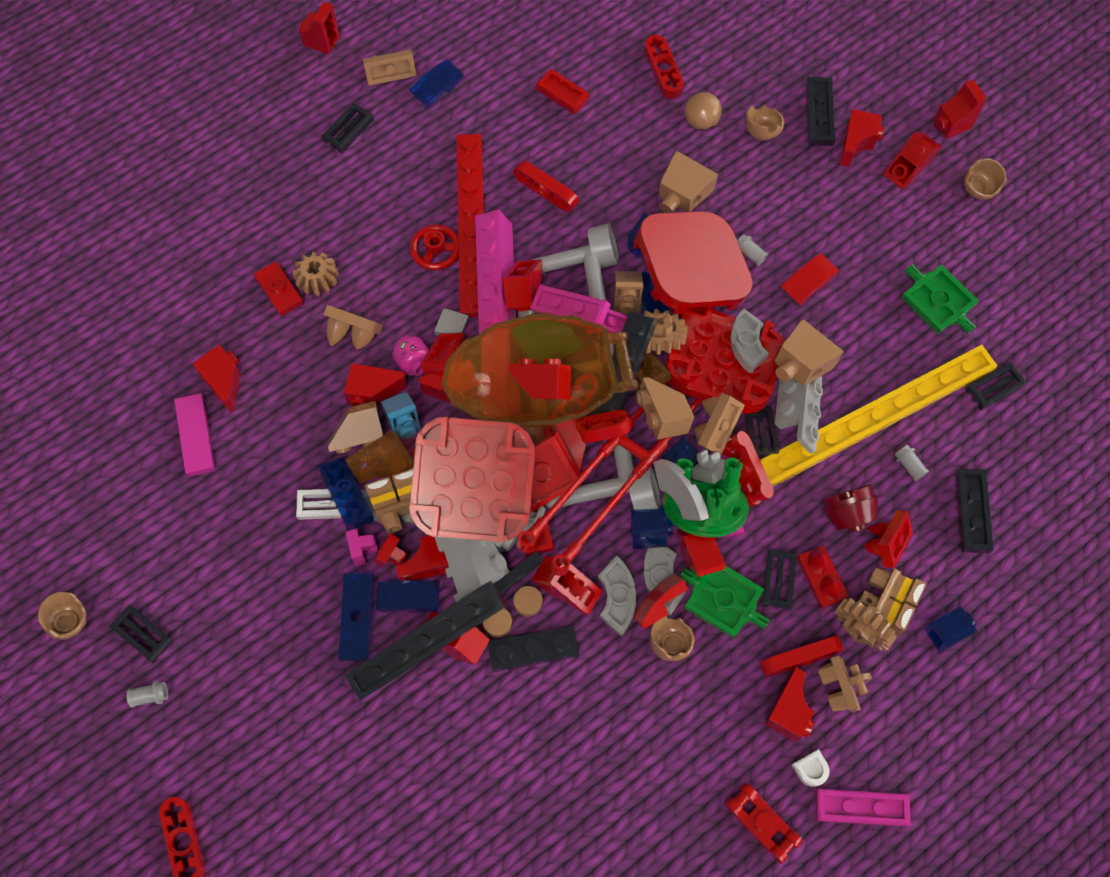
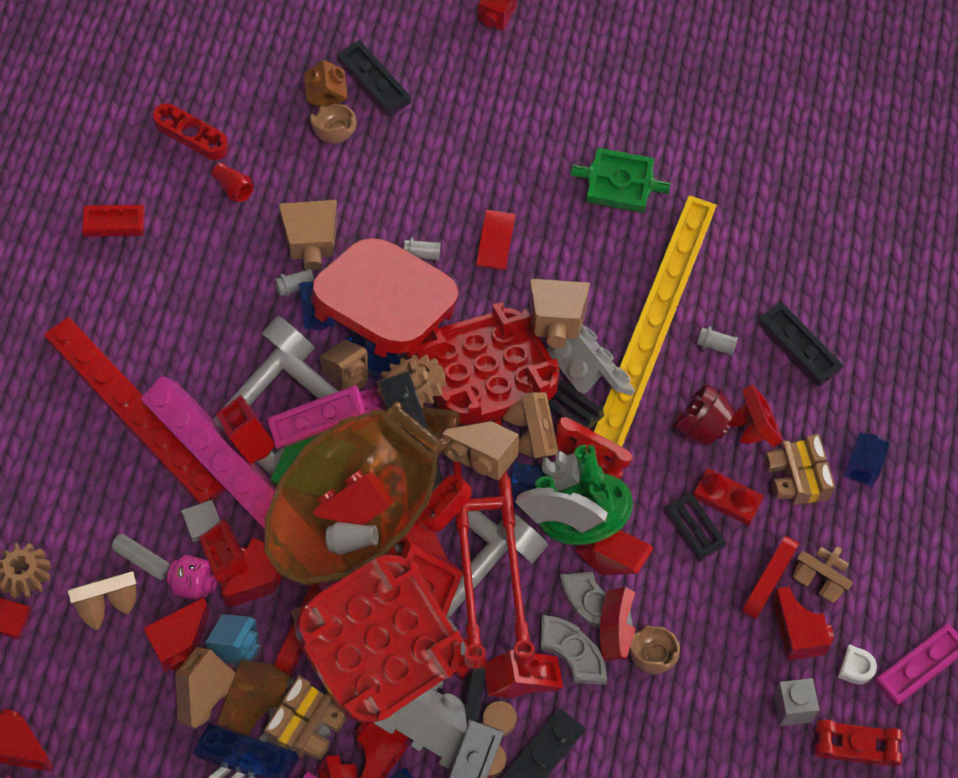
camera: 45 degrees left, 5 degrees down
red piece [410,224,459,271] -> none
red beam [513,160,579,213] -> none
clear blue brick [630,508,673,549] -> none
green plate [679,566,770,639] -> none
medium nougat hair [684,92,722,129] -> none
light grey tile [730,309,769,373] -> none
medium nougat gear [834,598,897,651] -> none
red arch [839,109,885,167] -> none
red slope [883,132,942,189] -> none
medium nougat hair [963,158,1007,201] -> none
black tile [965,362,1027,411] -> none
none -> light grey axle [111,534,170,580]
none -> red cone [212,163,254,202]
none -> light grey pin [275,269,314,297]
none -> dark orange brick [304,59,348,108]
none -> light grey cone [326,522,379,555]
none -> light grey brick [773,678,820,726]

